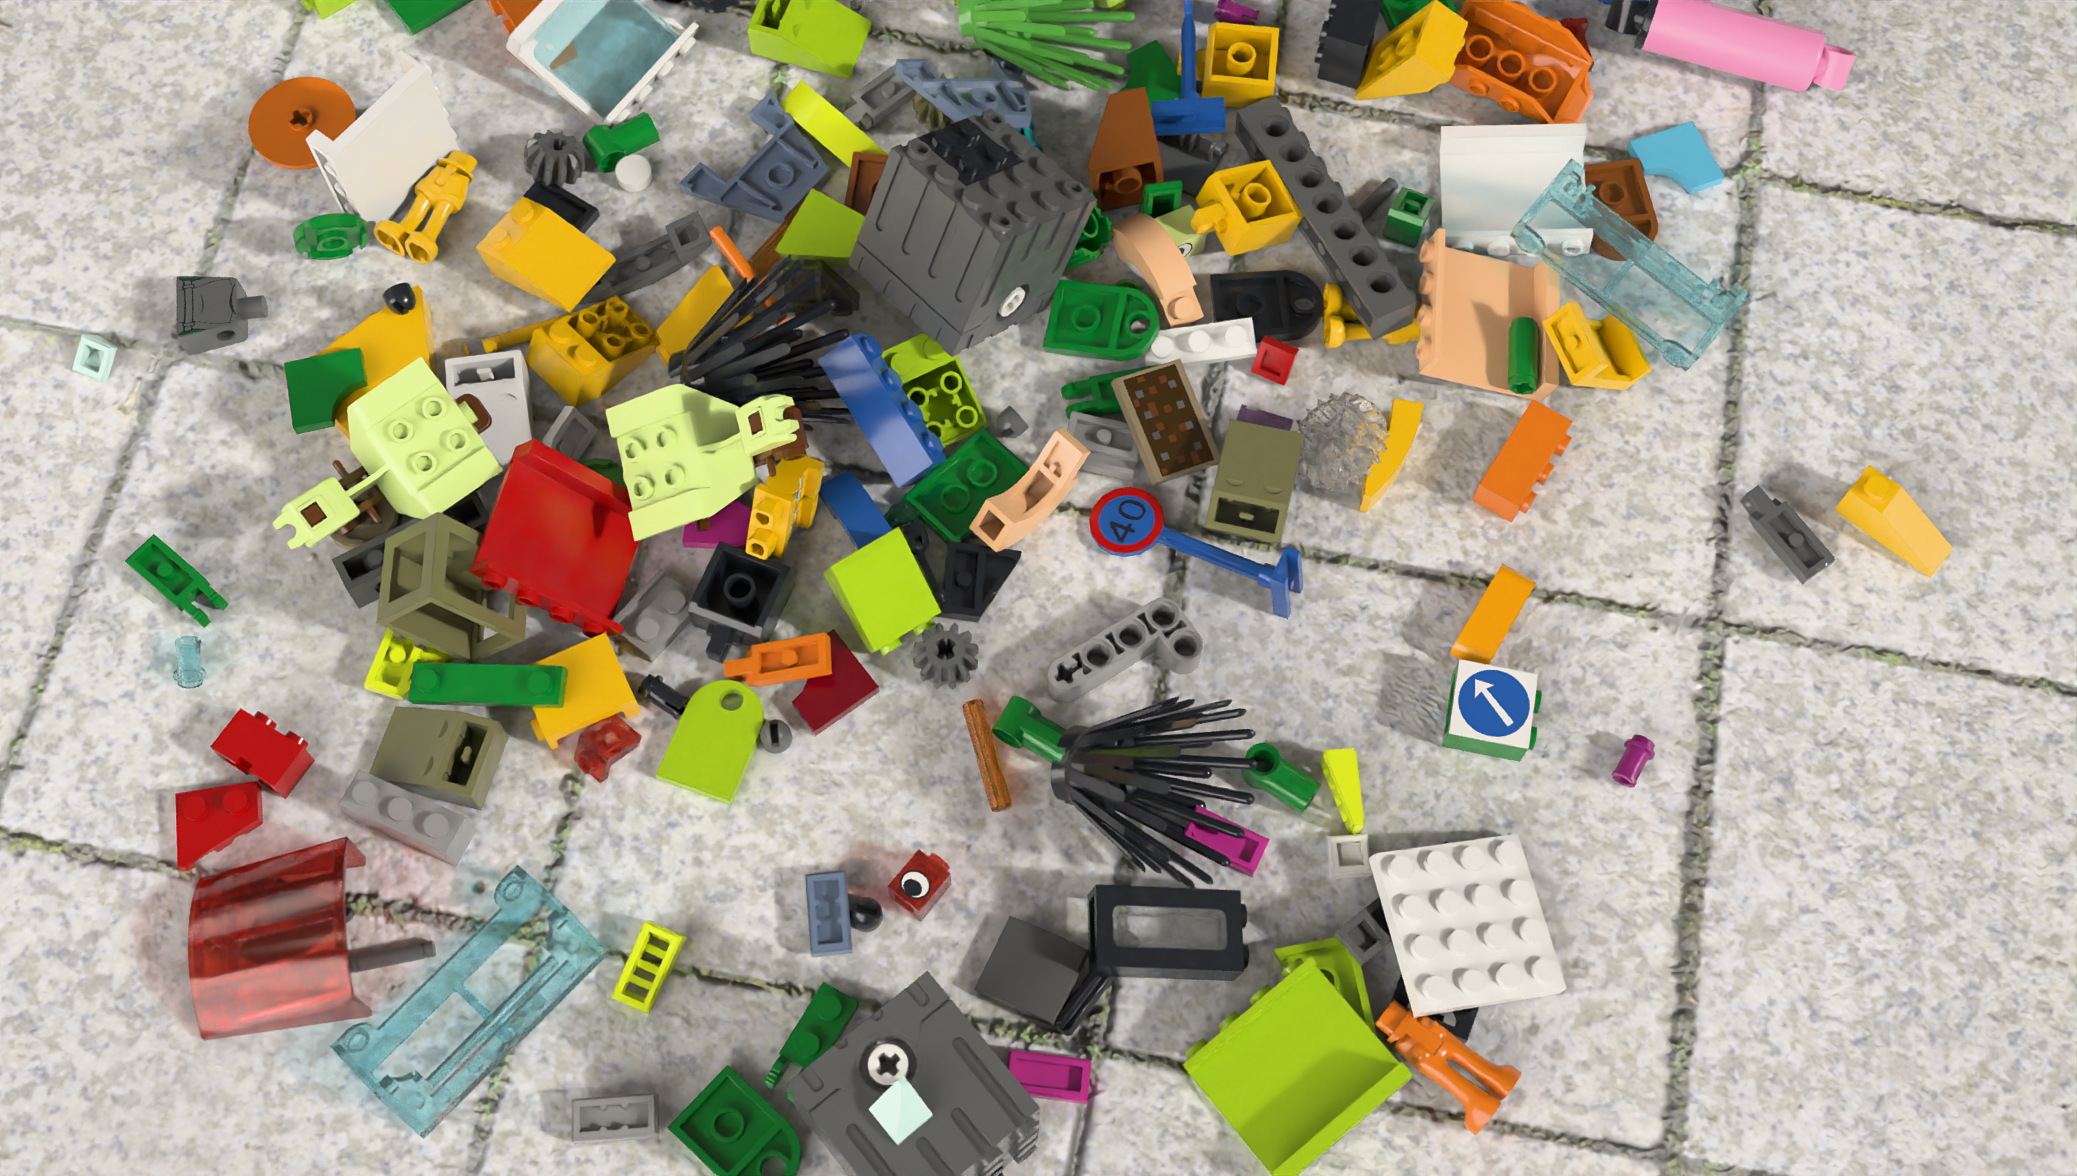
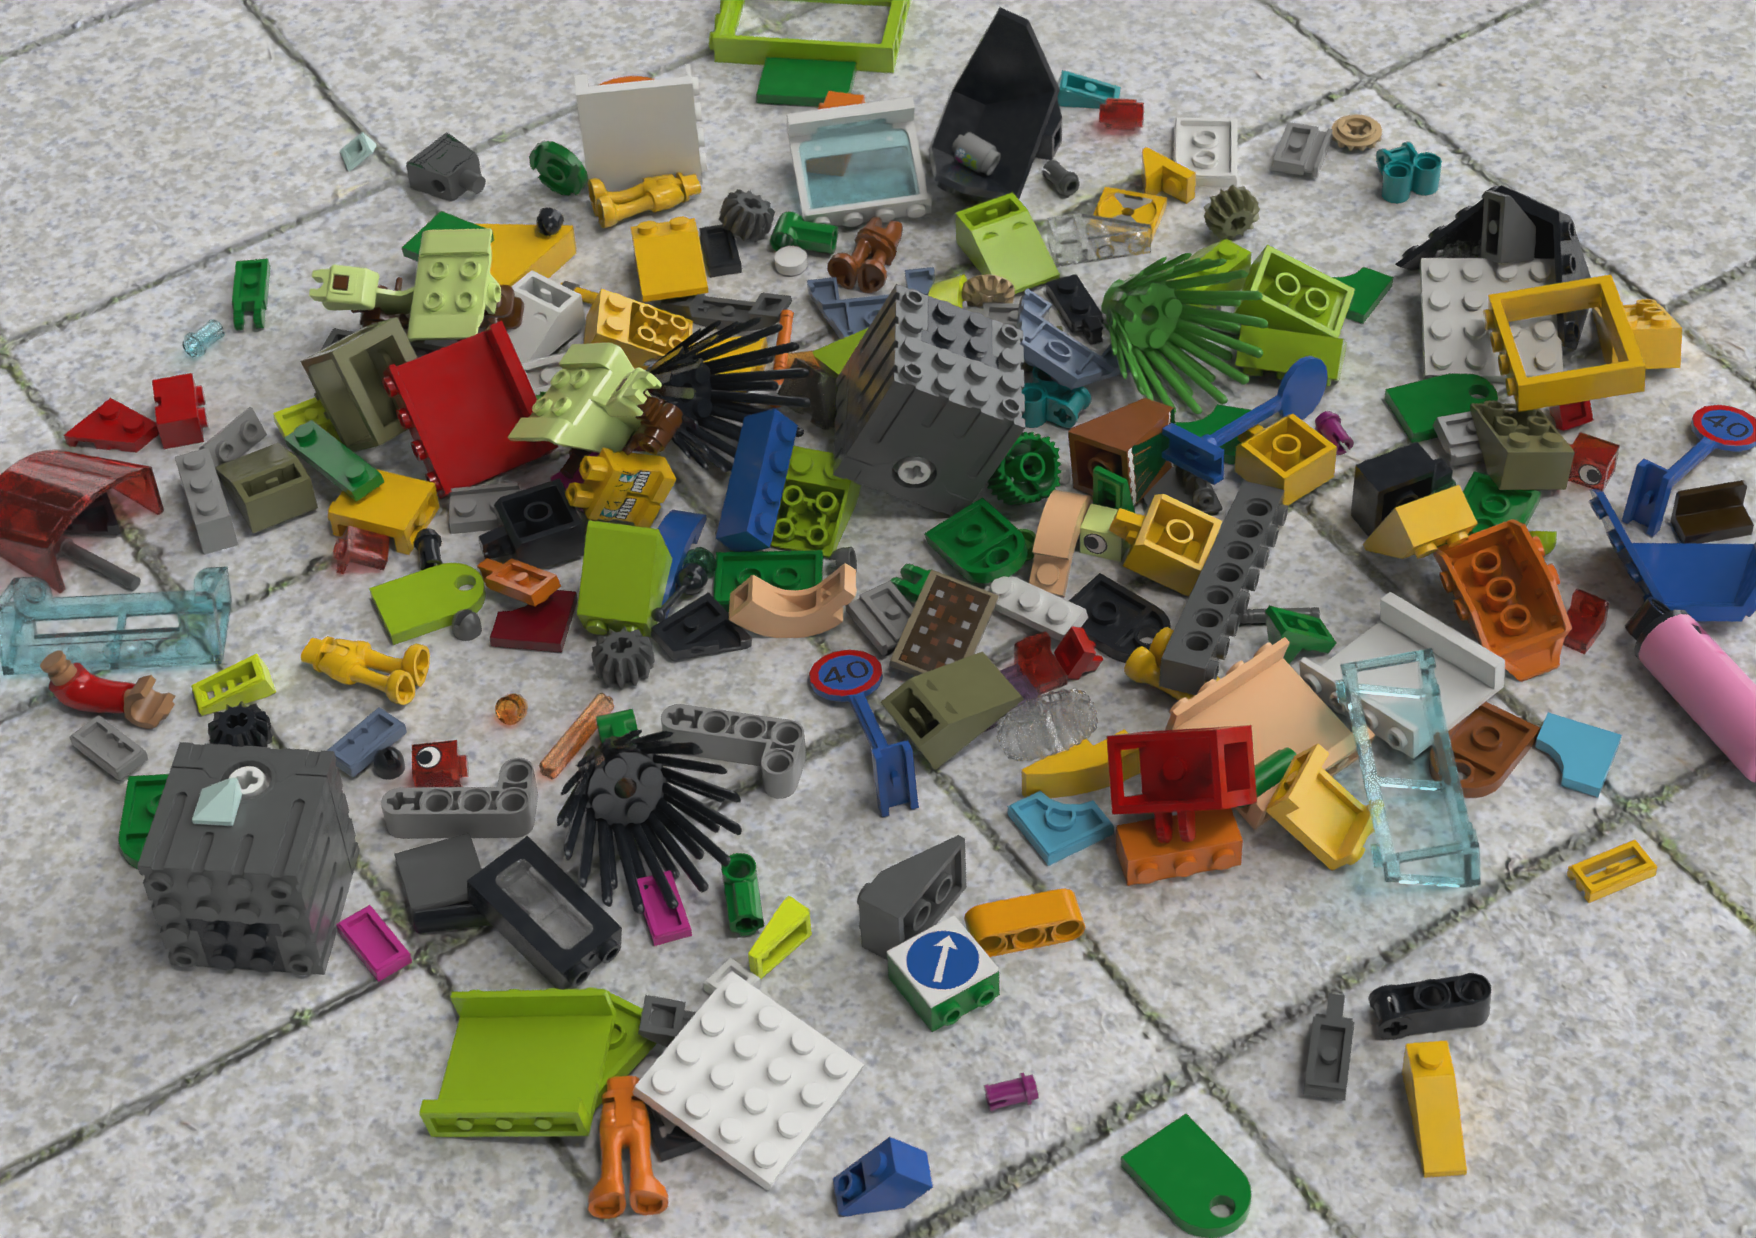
camera: 50 degrees right, 20 degrees down
none -> piece [40,650,175,729]
none -> light grey hinge [199,407,267,467]
none -> black gear [208,701,273,747]
none -> yellow piece [301,636,430,705]
none -> light grey beam [381,758,538,839]
none -> clear orange hinge [495,693,528,725]
none -> dark orange piece [827,216,903,293]
none -> blue slope [833,1137,933,1217]
none -> dark grey slope [857,835,967,960]
none -> tan gear [962,274,1015,308]
none -> medium azure tile [1007,791,1114,866]
none -> clear red bracket [1014,631,1067,697]
none -> black hinge [1046,274,1104,345]
none -> red piece [1106,725,1257,843]
none -> green tile [1121,1113,1251,1238]
none -> black piece [1368,973,1492,1040]
none -> yellow tile [1567,840,1658,903]

